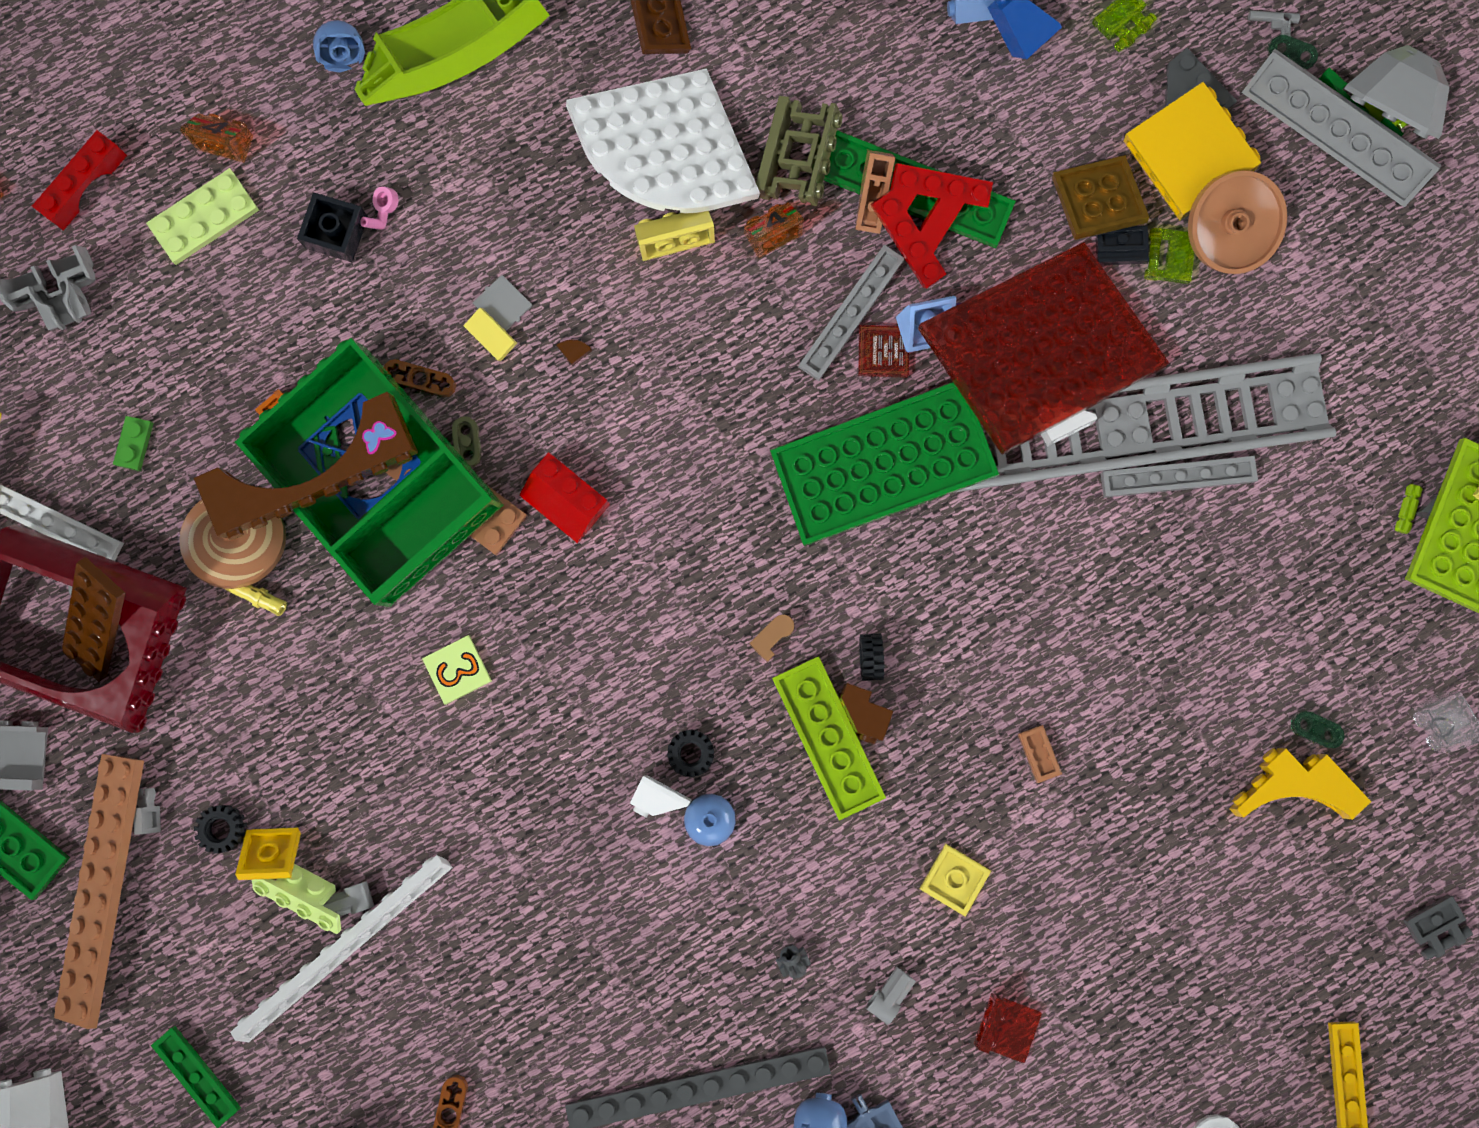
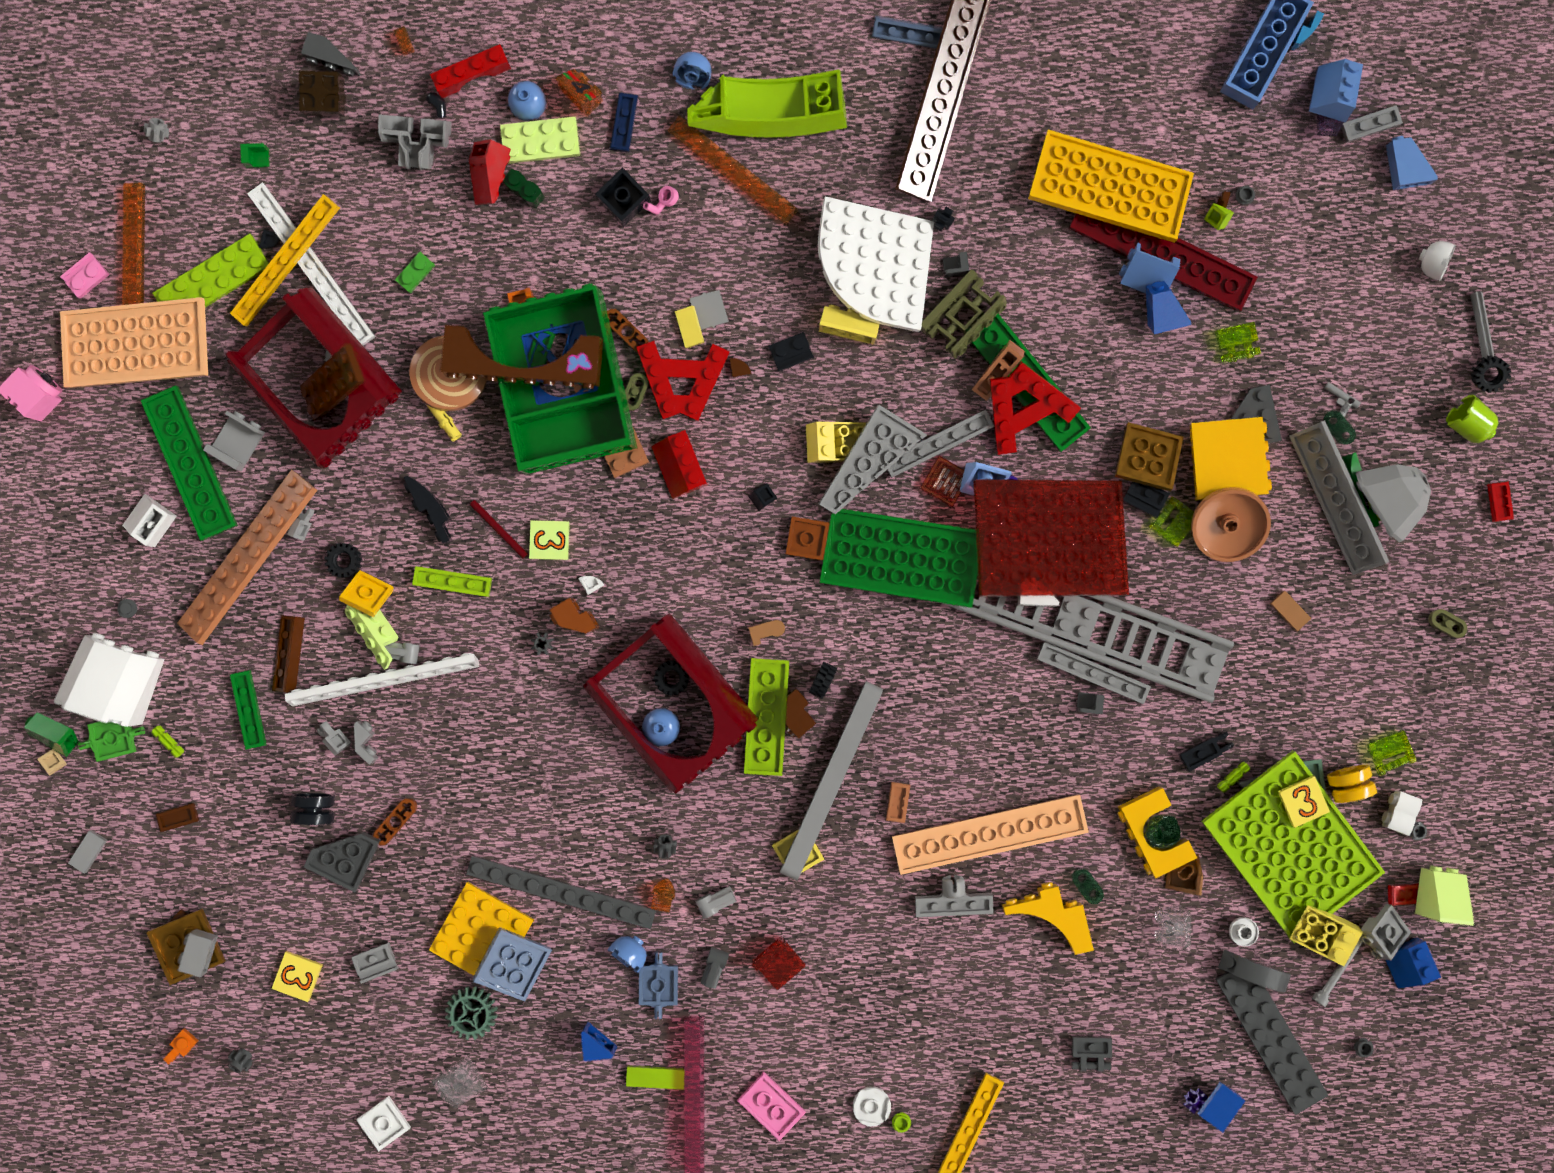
camera: 30 degrees right, 5 degrees up
white slope [630,775,692,818] -> none
clear orange slope [744,202,804,259] -> none
none -> reddish brown slope [272,615,305,693]
none -> light grey plate [316,721,351,756]
none -> light grey slope [354,721,379,765]
none -> black slope [403,476,453,545]
none -> lime plate [412,566,492,597]
none -> black arm [426,92,446,119]
none -> red slope [469,139,511,205]
none -> dark red bar [470,500,528,559]
none -> dark green brick [503,169,545,208]
none -> medium blue cylinder [508,81,546,121]
none -> dark grey gear [531,633,555,655]
none -> dark orange piece [549,598,600,634]
none -> white tile [578,576,605,595]
none -> dark red panel [582,613,758,794]
none -> dark blue tile [610,92,638,153]
none -> red plate [636,341,730,421]
none -> clear orange tile [651,878,675,913]
none -> clear orange plate [668,115,798,225]
none -> dark grey piece [700,947,730,989]
none -> black slope [748,483,778,511]
none -> black plate [768,332,814,372]
none -> light grey beam [779,681,883,881]
none -> dark orange plate [785,516,829,561]
none -> light yellow slope [806,422,866,463]
none -> light grey wing [818,405,927,514]
none -> light nougat plate [892,794,1089,875]
none -> light grey plate [915,875,993,917]
none -> black gear [932,206,955,232]
none -> dark grey panel [942,252,969,277]
none -> dark grey panel [1076,692,1105,714]
none -> yellow arch [1117,786,1197,878]
none -> clear green hair [1145,815,1181,849]
none -> medium nougat slope [1165,854,1203,896]
none -> black hinge [1178,731,1234,772]
none -> medium nougat tile [1269,591,1312,632]

